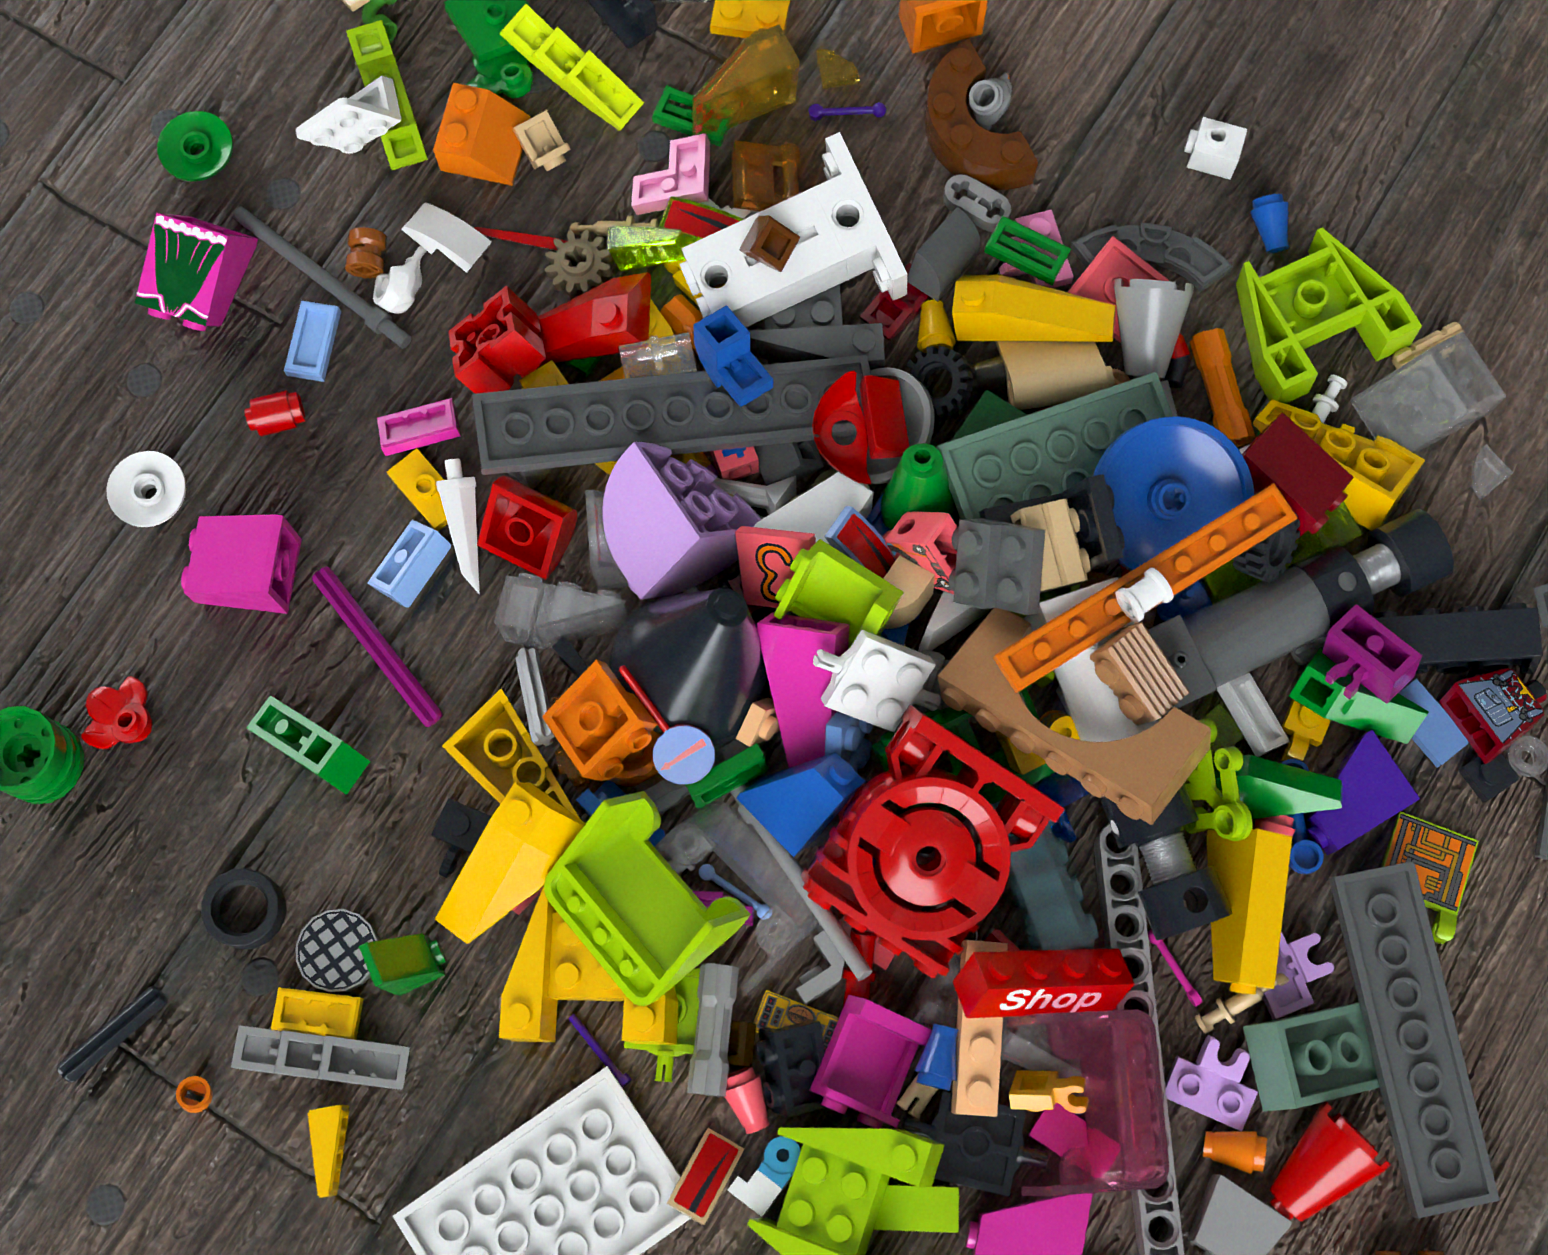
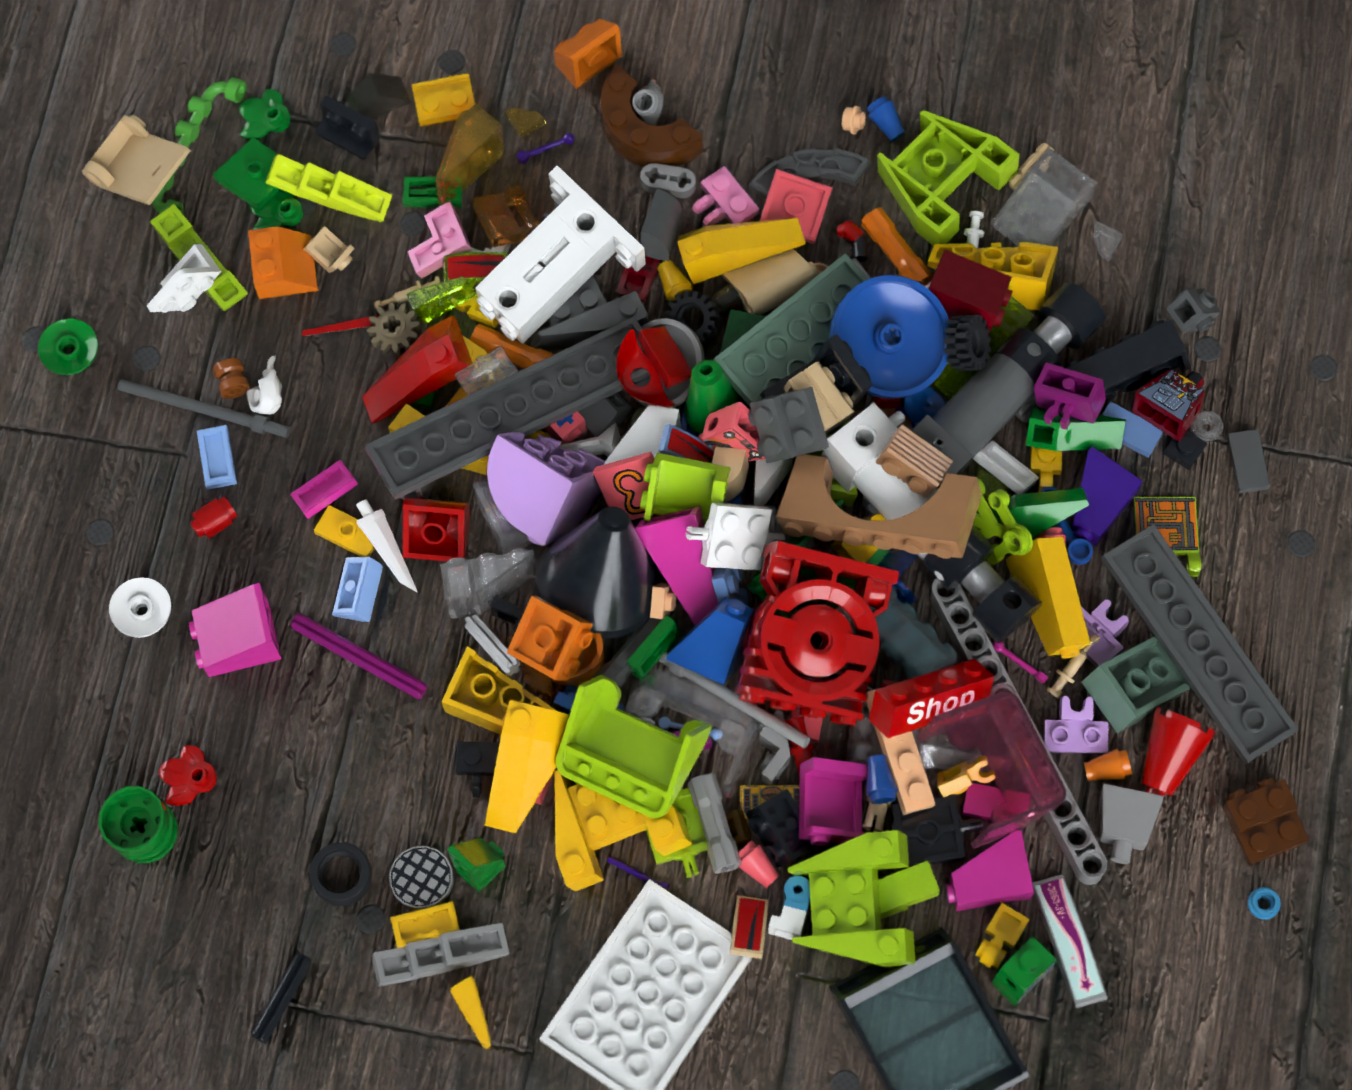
camera: 20 degrees left, 5 degrees down
slope [135,213,259,331] -> none
orange hinge [176,1076,213,1113] -> none
green slope [246,695,370,795] -> none
white slope [402,203,492,273] -> none
red brick [448,286,546,394] -> none
piece [619,665,715,784] -> none
blue brick [693,305,774,408] -> none
reddish brown slope [739,215,800,272] -> none
green tile [984,215,1071,286] -> none
orange tile [993,484,1297,693] -> none
light grey cone [1114,279,1194,379] -> none
white bush [1115,568,1174,623] -> none
white brick [1184,117,1247,179] -> none
none -> light nougat plate [842,105,866,135]

